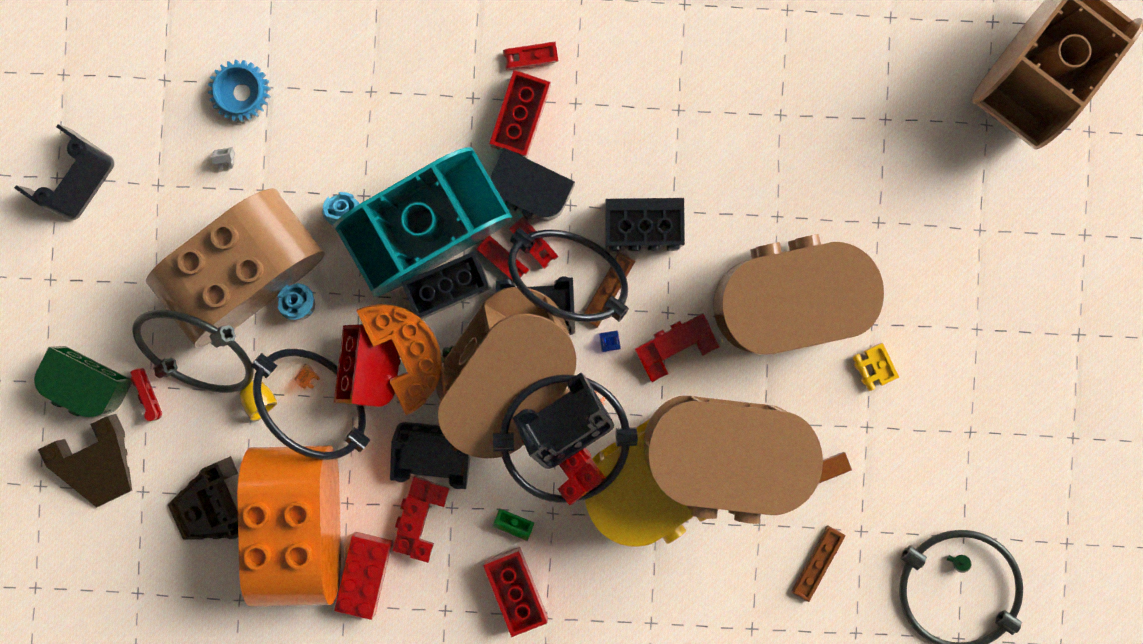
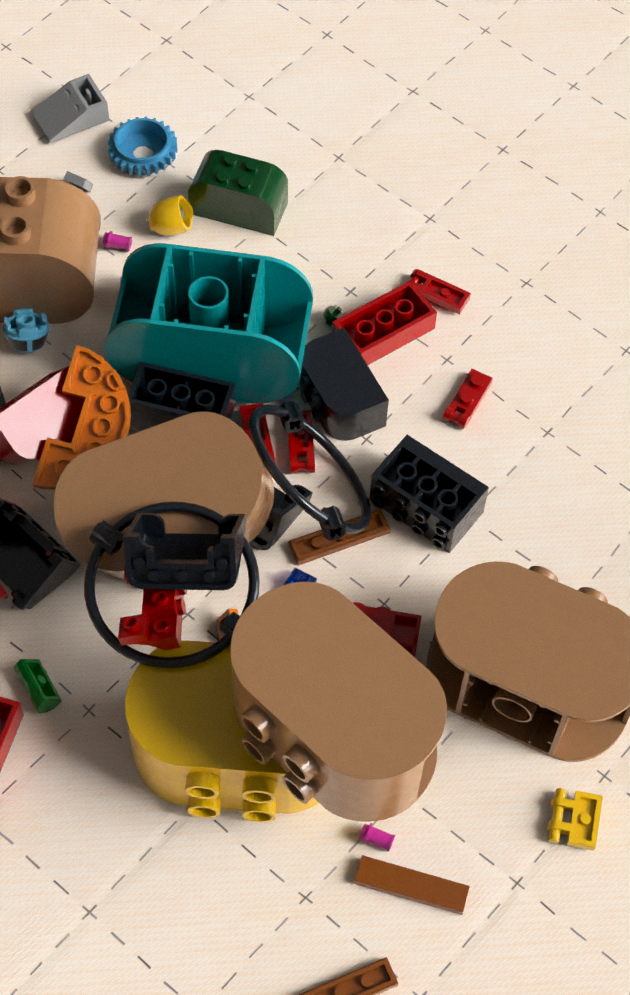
camera: 40 degrees right, 30 degrees down
none -> light grey slope [32,74,110,143]
none -> dark pink pin [102,231,132,252]
none -> yellow piece [147,195,194,236]
none -> dark green brick [188,150,288,236]
none -> dark green piece [323,306,344,325]
none -> red plate [442,369,493,429]

